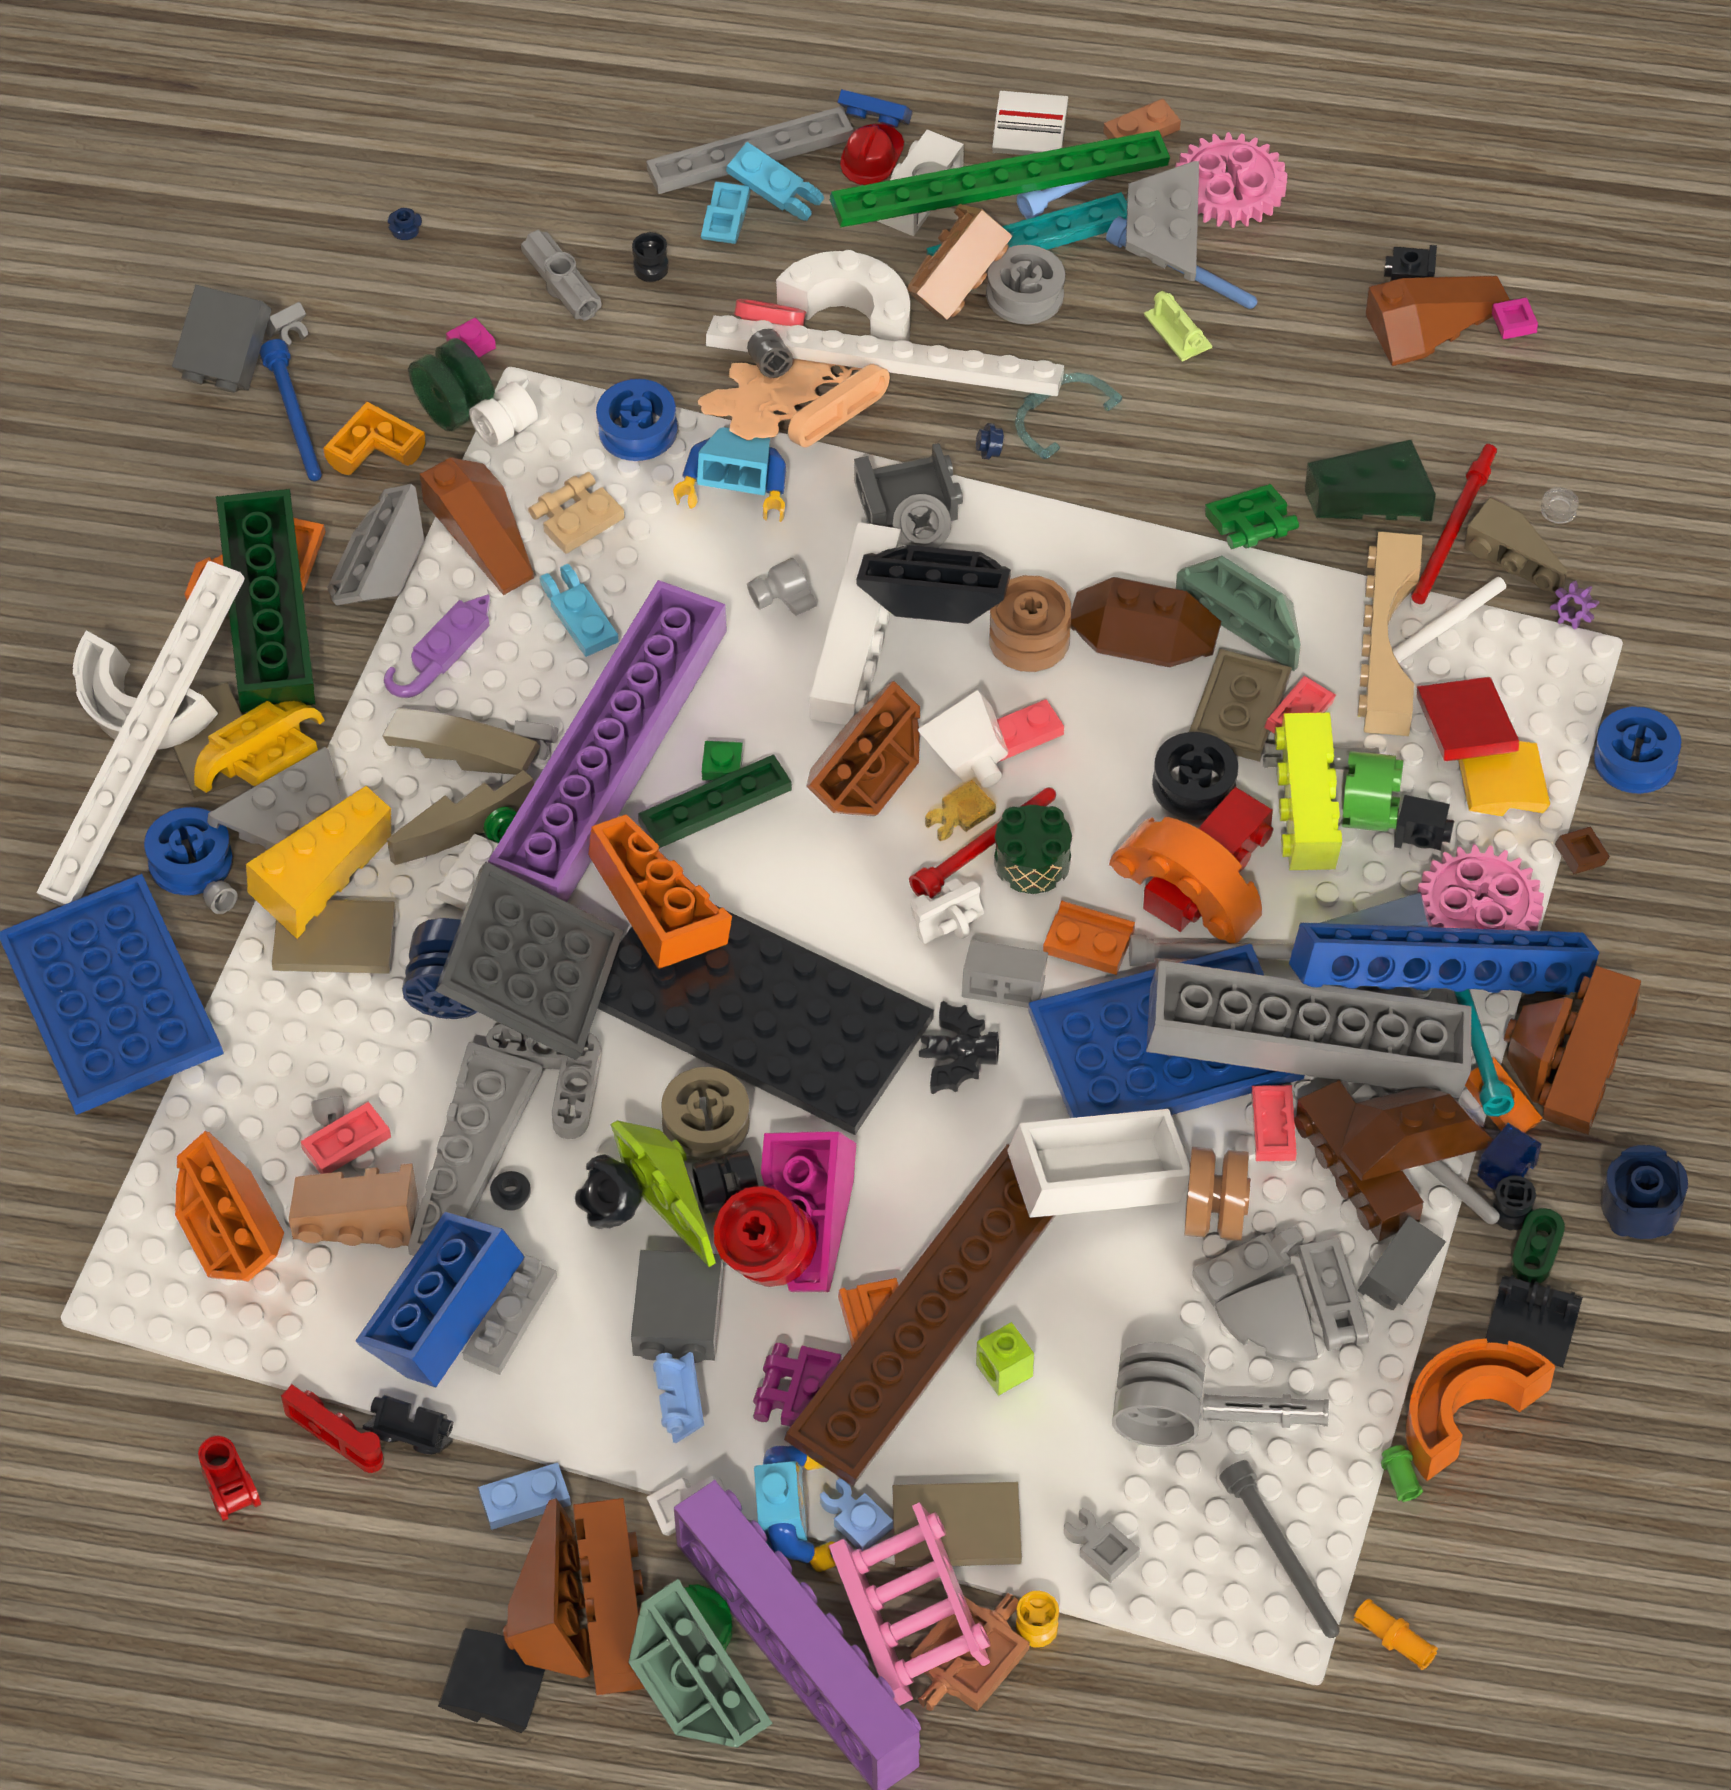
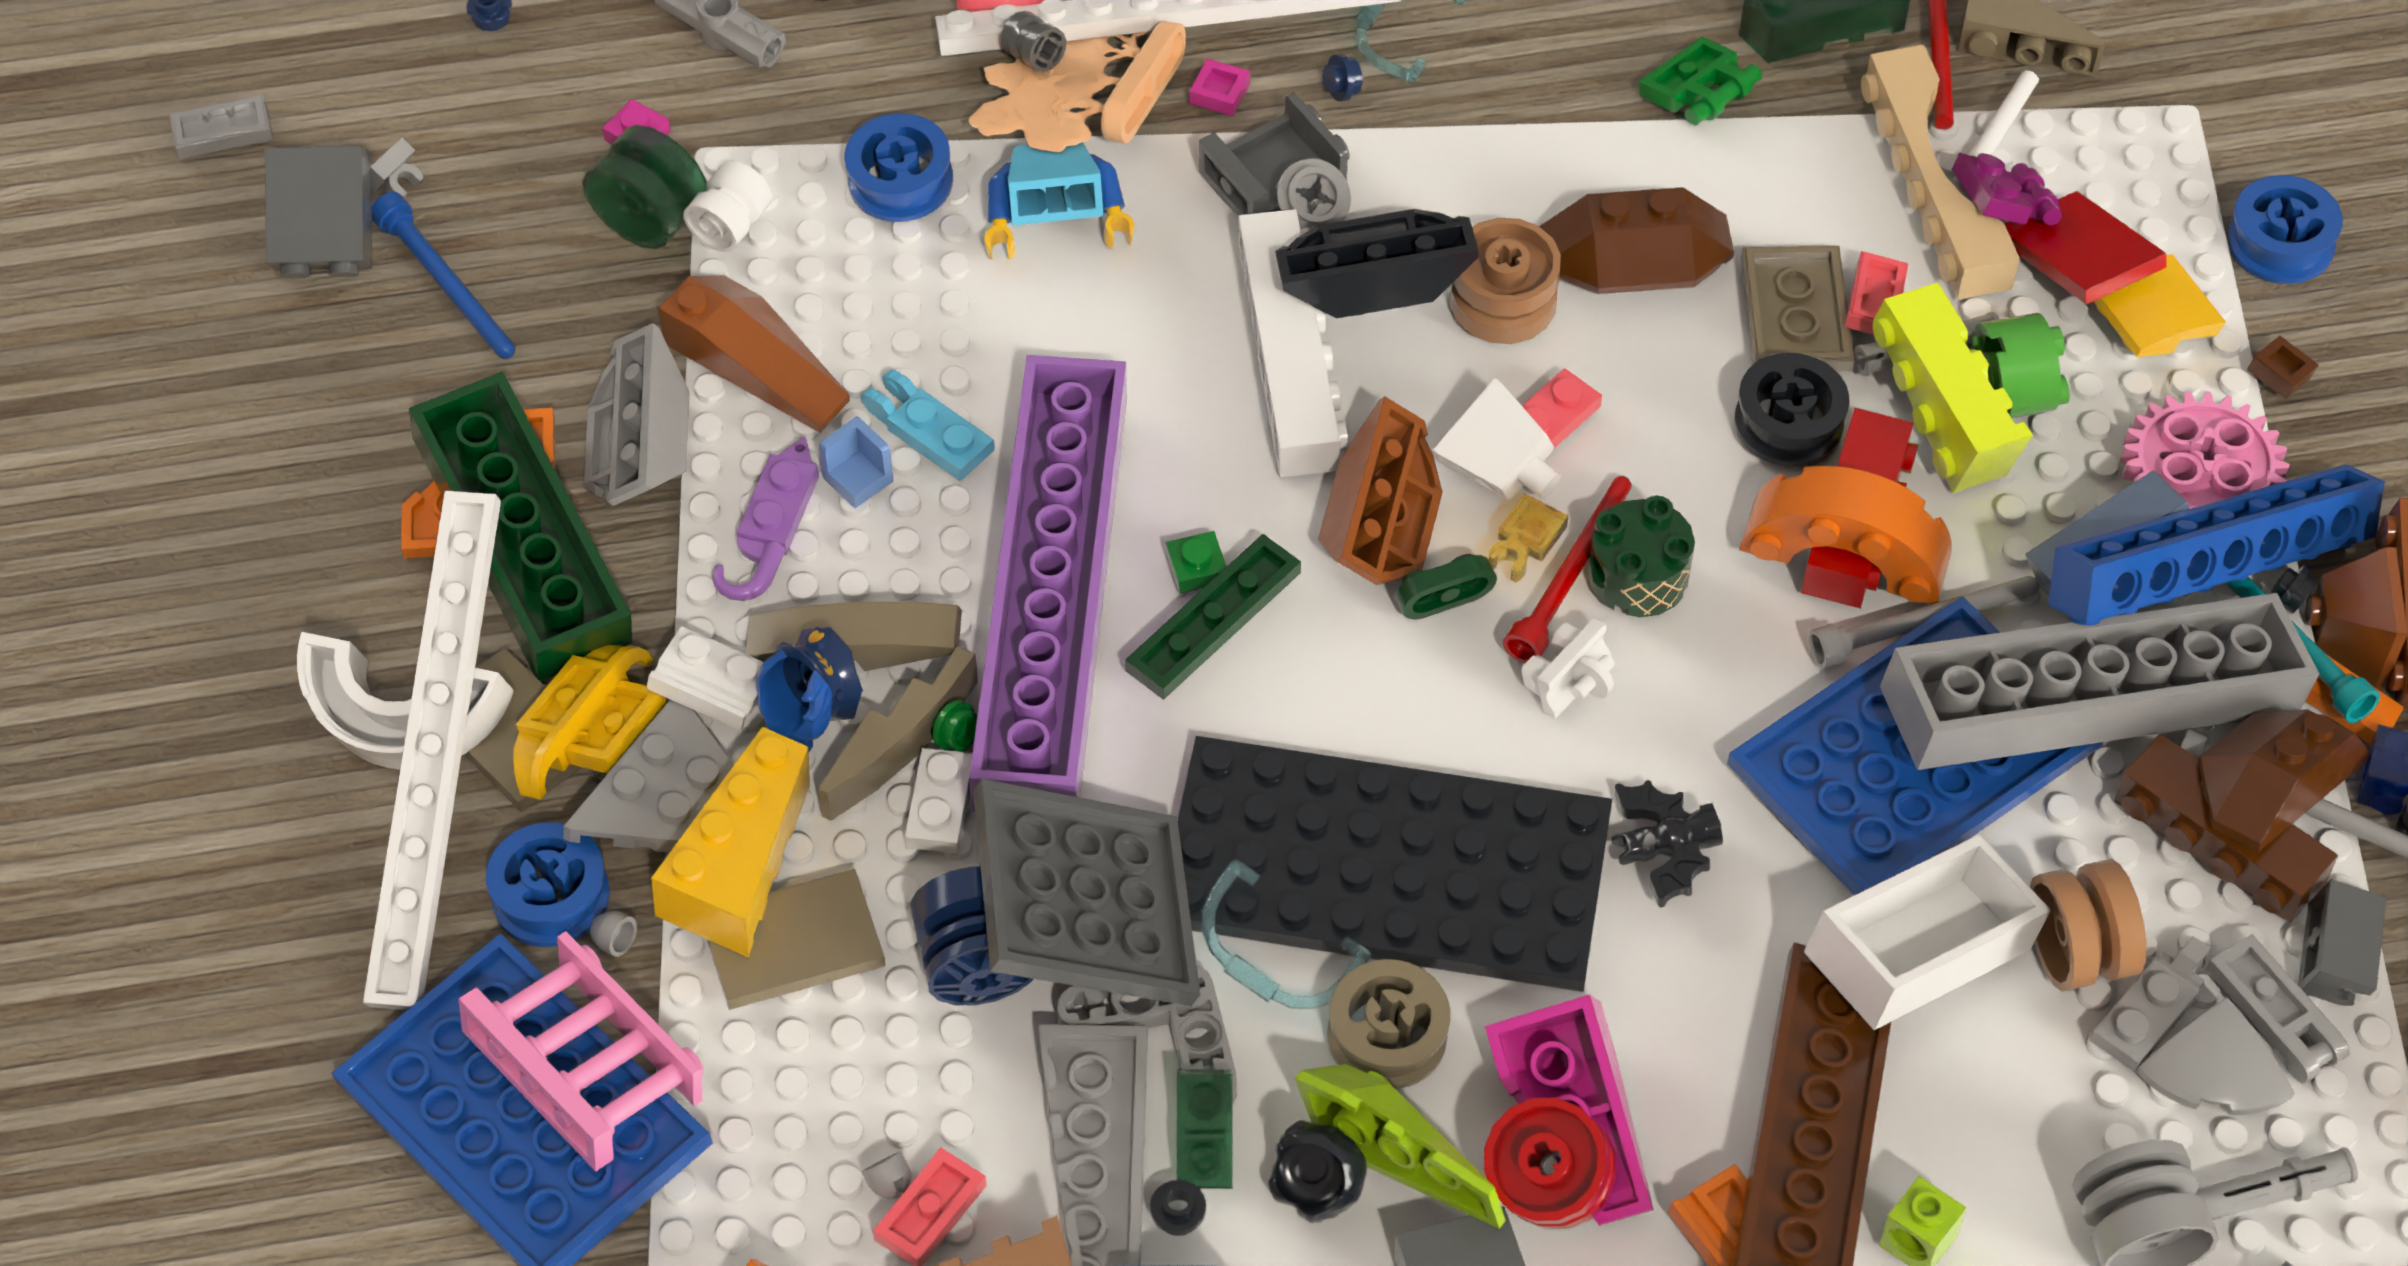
camera: 20 degrees left, 0 degrees up
light orange brick [323,402,425,475] -> none
light grey tile [514,720,558,760] -> none
tan plate [528,472,625,554] -> none
orange wedge [588,814,732,969] -> none
black wheel [691,1150,758,1214] -> none
light grey piece [747,558,817,616] -> none
light grey hinge [961,940,1048,1008] -> none
orange plate [1043,901,1135,975] -> none
sand green wedge [1176,556,1301,672] -> none
coral plate [1251,1085,1297,1161] -> none
black brick [1394,795,1454,850] -> none
medium lavender gear [1550,581,1599,629] -> none
none -> light grey plate [169,95,273,159]
none -> bright pink fence [458,931,704,1172]
none -> white plate [646,626,764,731]
none -> piece [756,627,863,753]
none -> medium blue panel [819,416,894,509]
none -> clear green slope [1177,1069,1233,1189]
none -> dark pink plate [1190,58,1250,116]
none -> clear light blue piece [1202,860,1371,1009]
none -> dark green plate [1395,554,1497,620]
none -> magenta plate [1951,153,2062,225]
none -> black plate [2270,565,2318,614]

